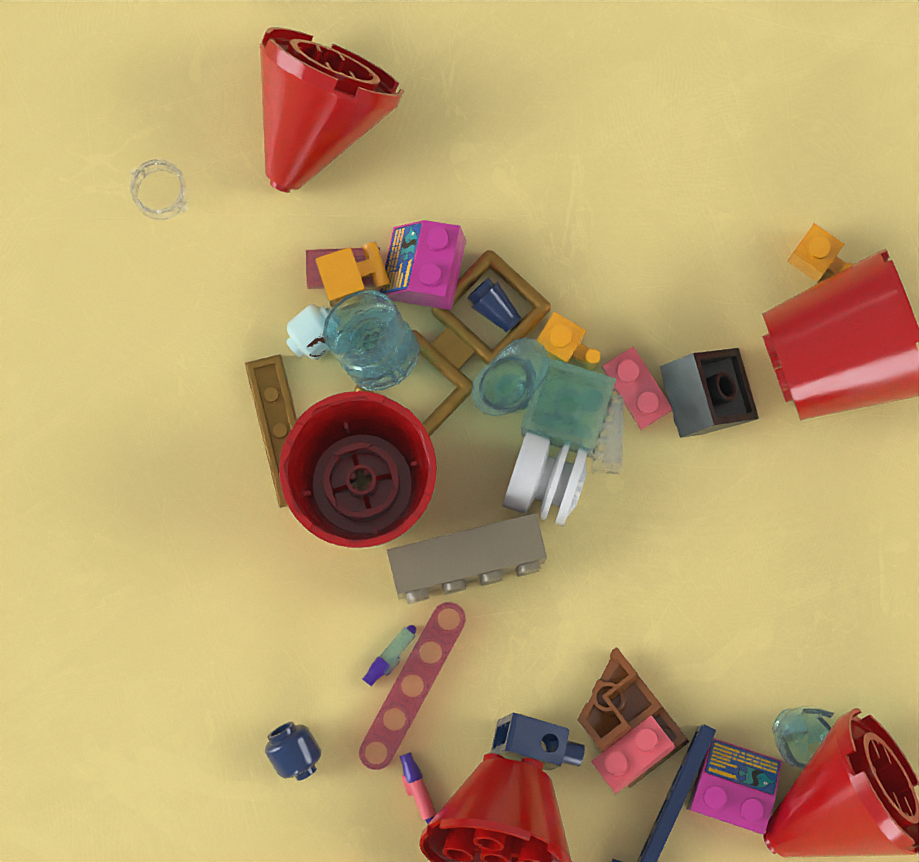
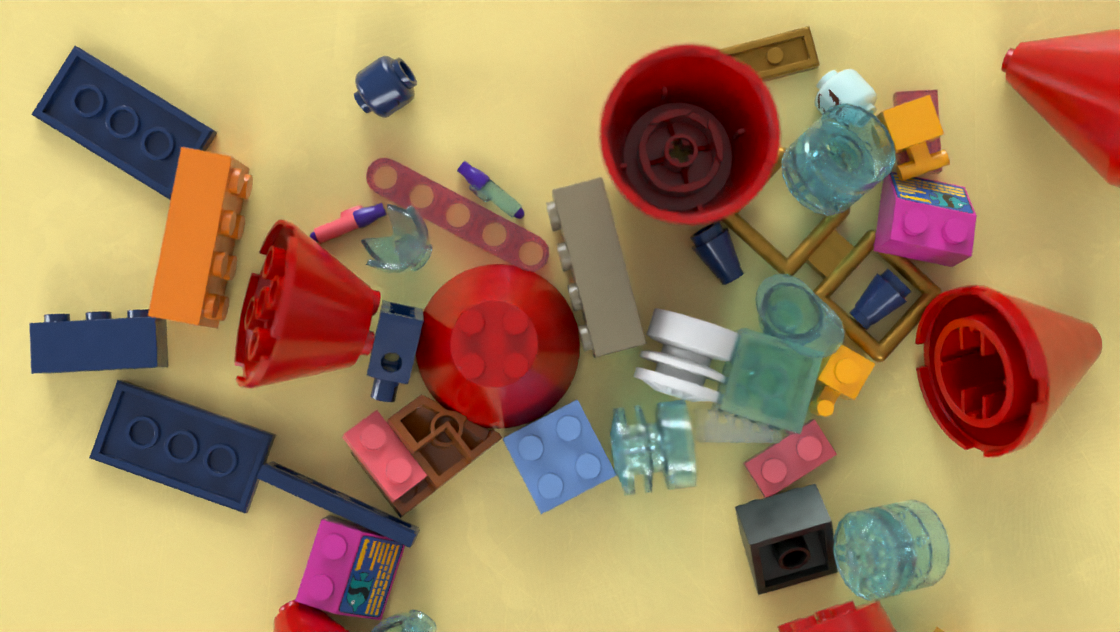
camera: 90 degrees right, 5 degrees up
none -> clear light blue piece [361,204,432,273]
none -> red cone [416,264,580,429]
none -> medium blue brick [503,399,616,514]
none -> clear light blue wheel [610,399,697,496]
none -> dark blue cone [690,221,744,285]
none -> clear light blue wheel [833,499,950,601]
none -> red cone [915,285,1102,458]

